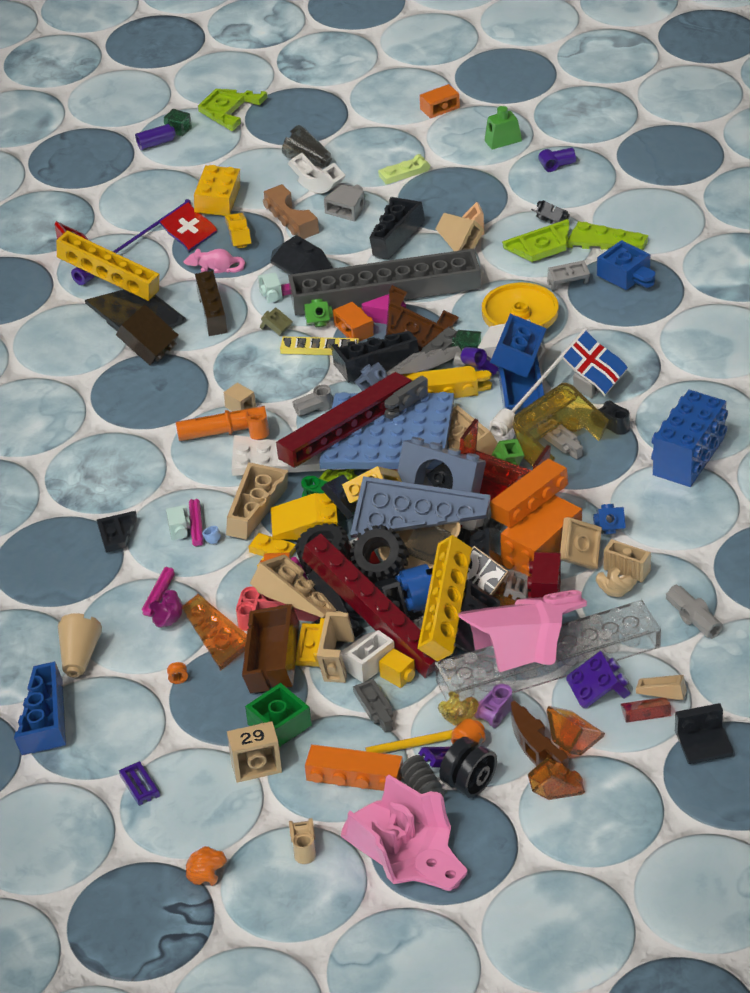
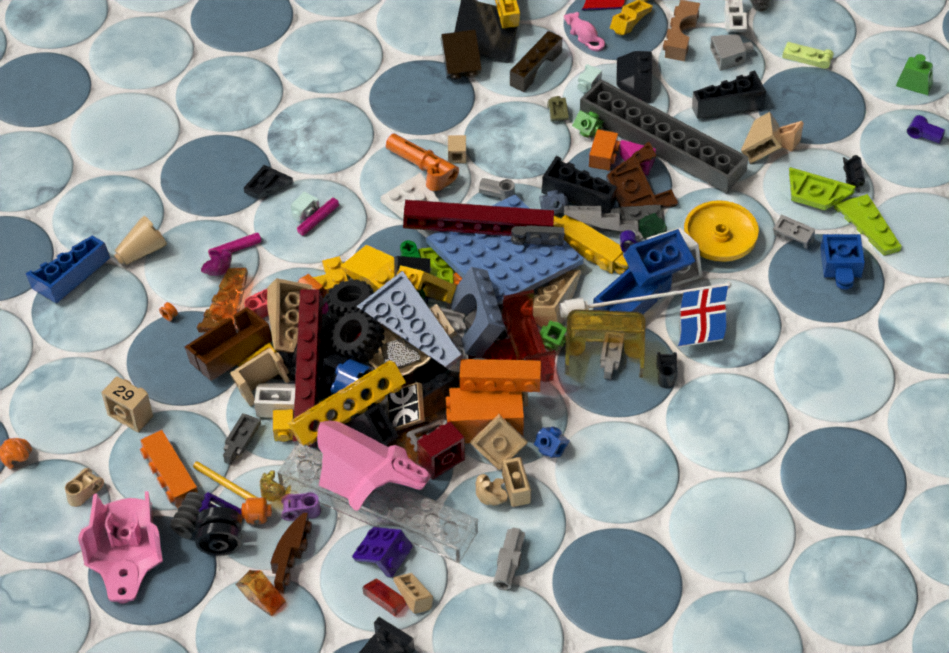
camera: 45 degrees right, 10 degrees up
dark purple tile [119,761,160,806] -> none
light blue hinge [202,526,221,544] -> none
tan wedge [226,462,288,540] -> none
green brick [245,683,312,747] -> none
light yellow tile [280,336,359,355] -> none
orange brick [419,84,460,118] -> none
clear orange slope [547,706,605,756] -> none
blue brick [651,389,728,487] -> none

